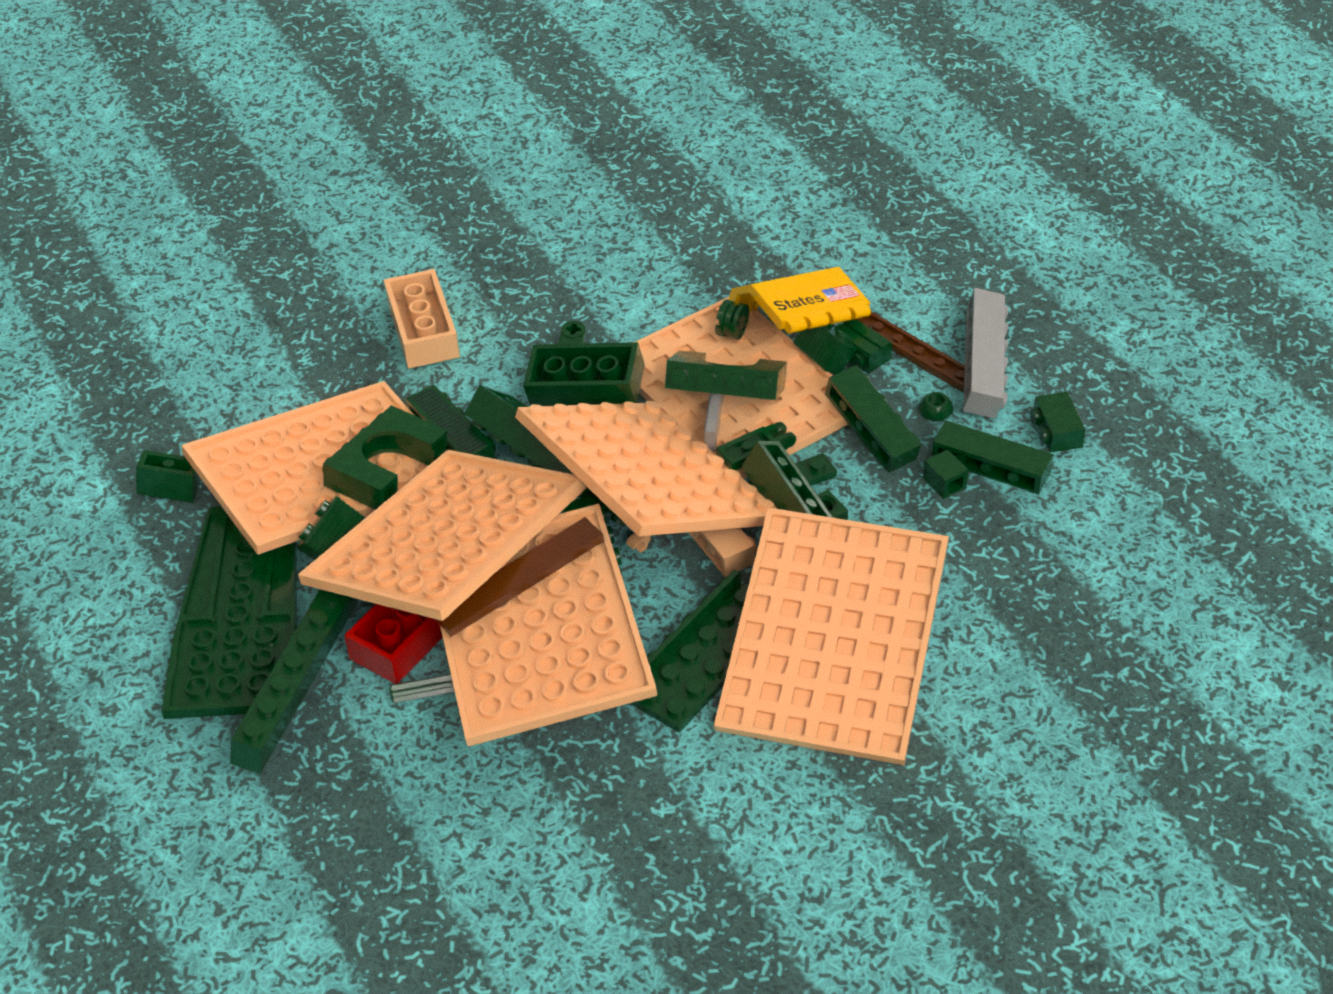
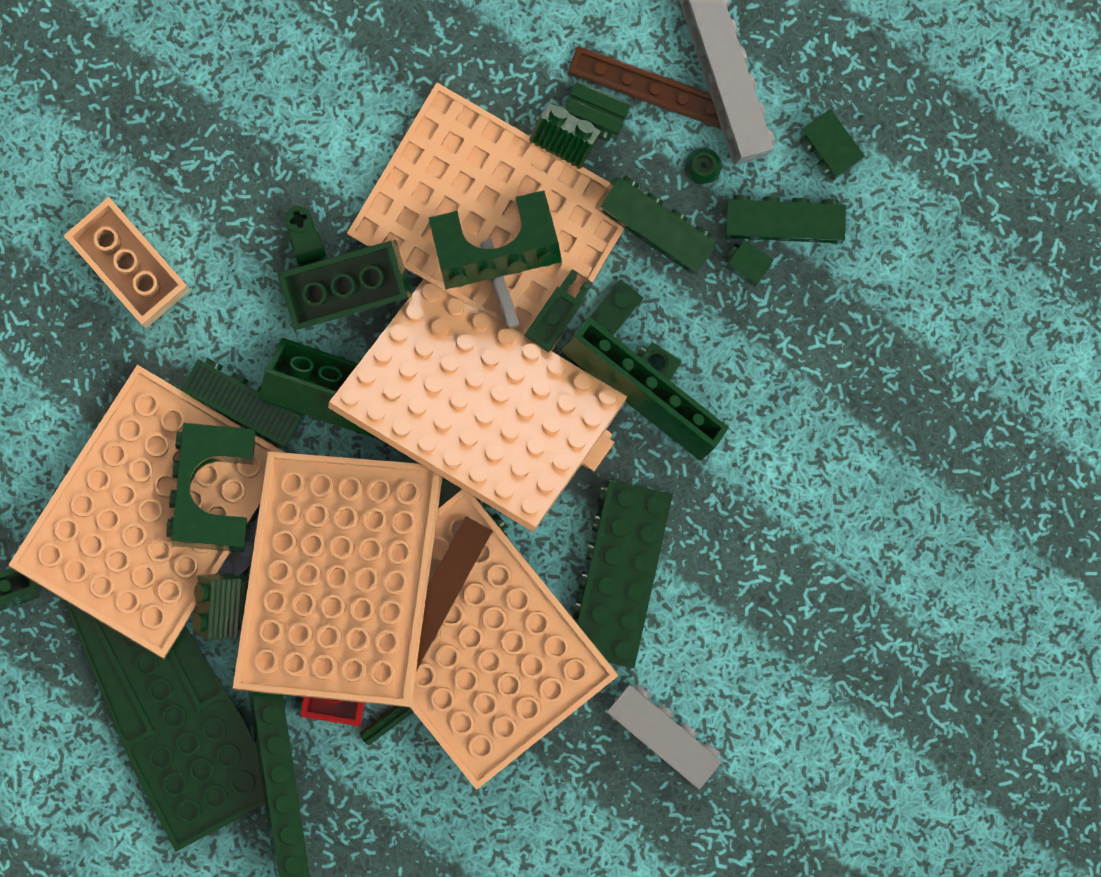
camera: 30 degrees left, 40 degrees up
light nougat plate [714,507,949,765] -> none
dark green wheel [715,299,749,341] -> none
yellow hinge [728,267,871,334] -> none
none -> light grey brick [607,684,722,790]

